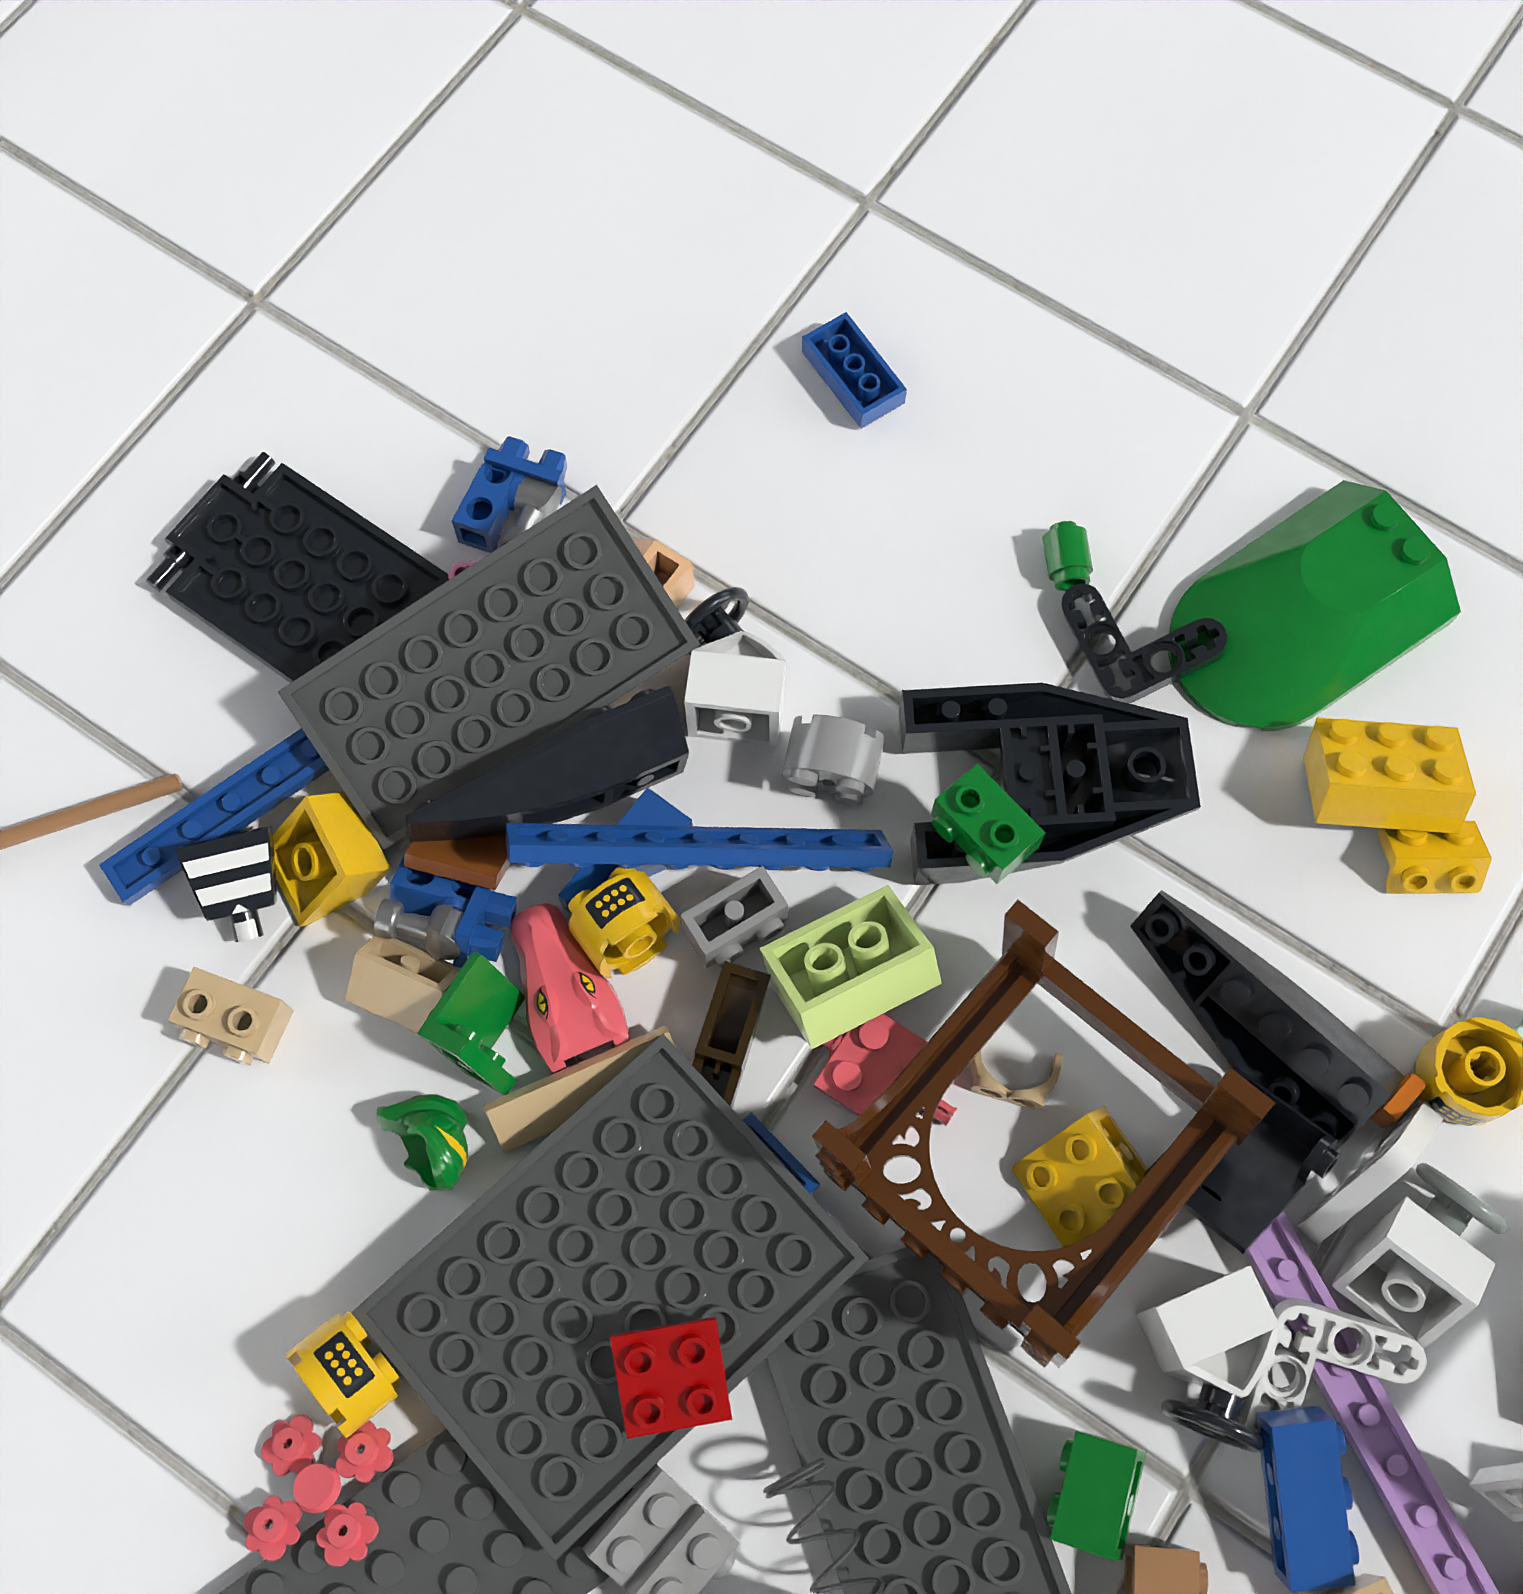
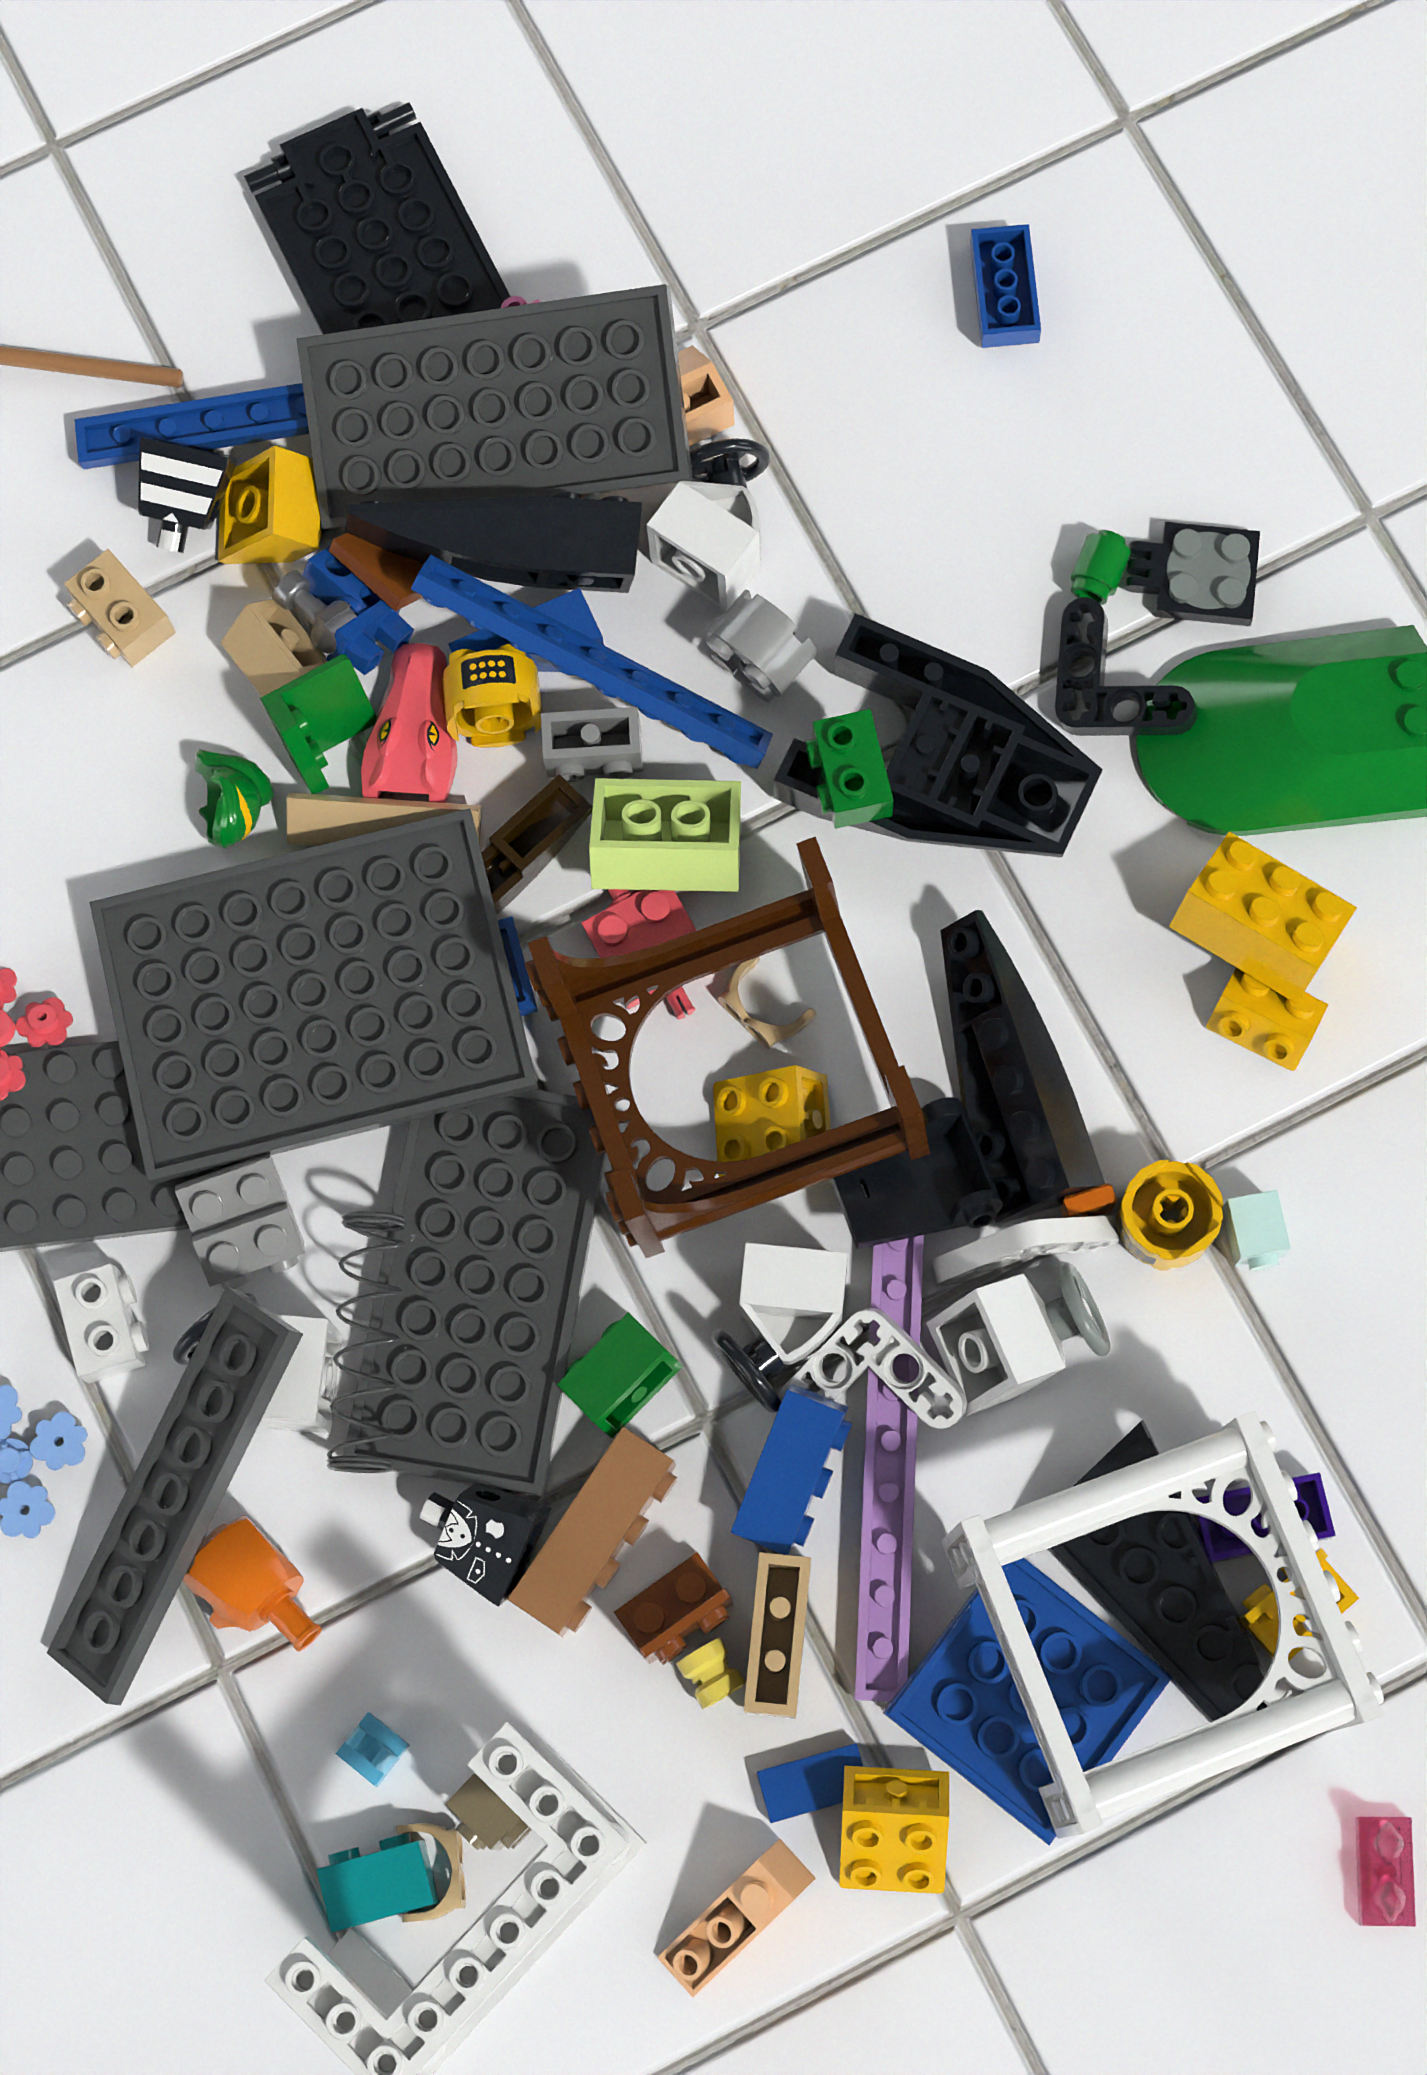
camera: 35 degrees right, 5 degrees up
yellow brick [284,1311,402,1439] -> none
blue hips [452,436,567,553] -> none
red hinge [610,1317,732,1439] -> none
none -> piece [1125,522,1260,626]

